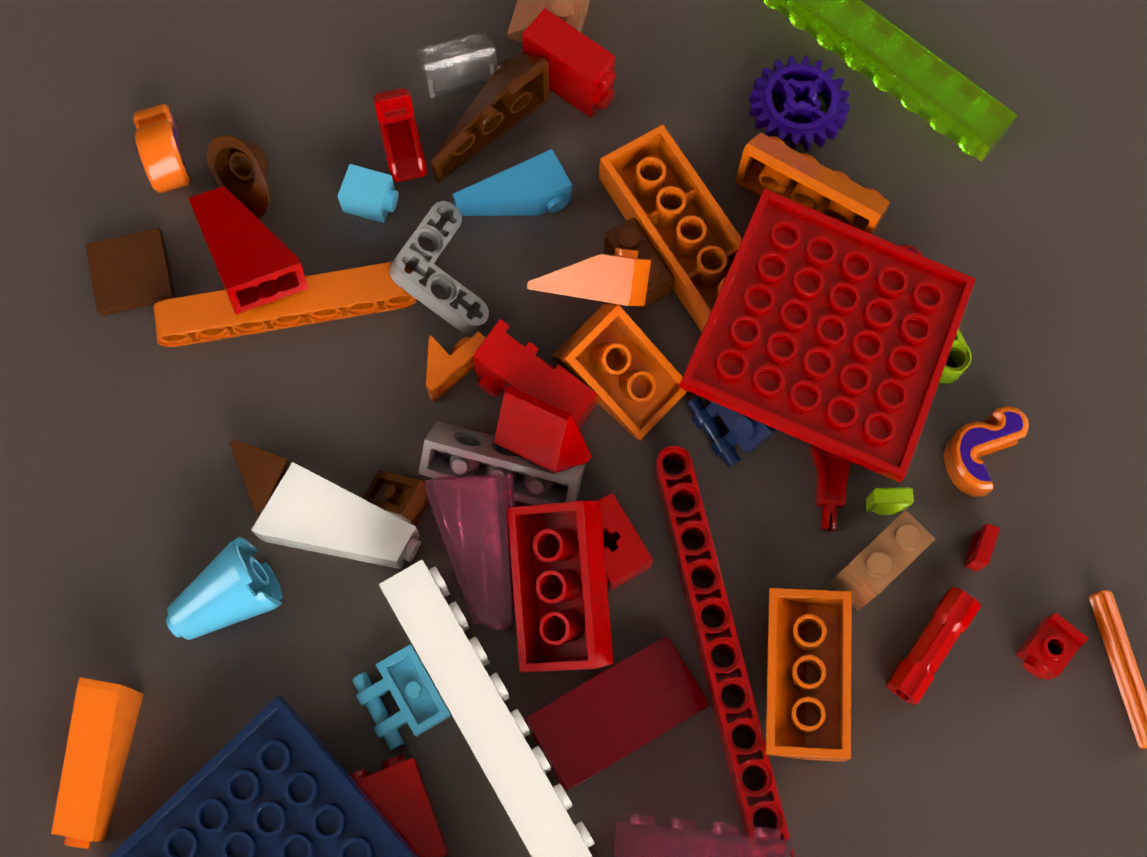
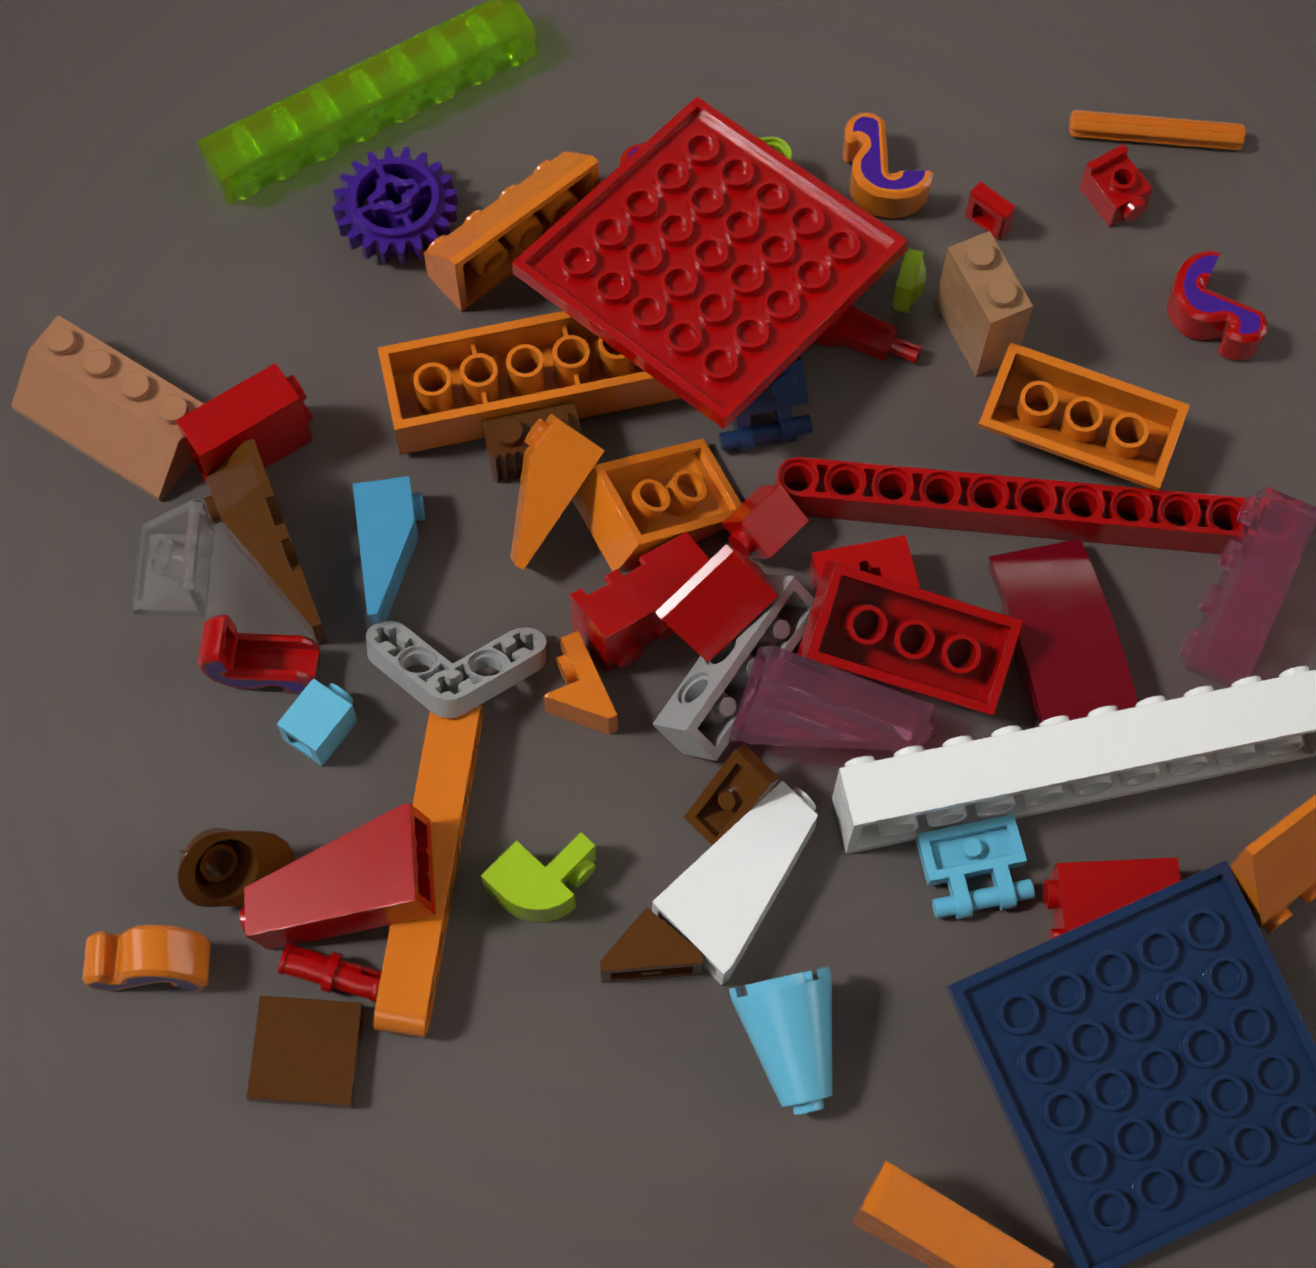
camera: 70 degrees left, 5 degrees down
red axle [886,586,981,705] -> none
none -> red pin [278,942,382,1003]
none -> lime brick [481,832,596,923]
none -> red brick [722,484,809,559]
none -> red animal [1166,250,1268,361]

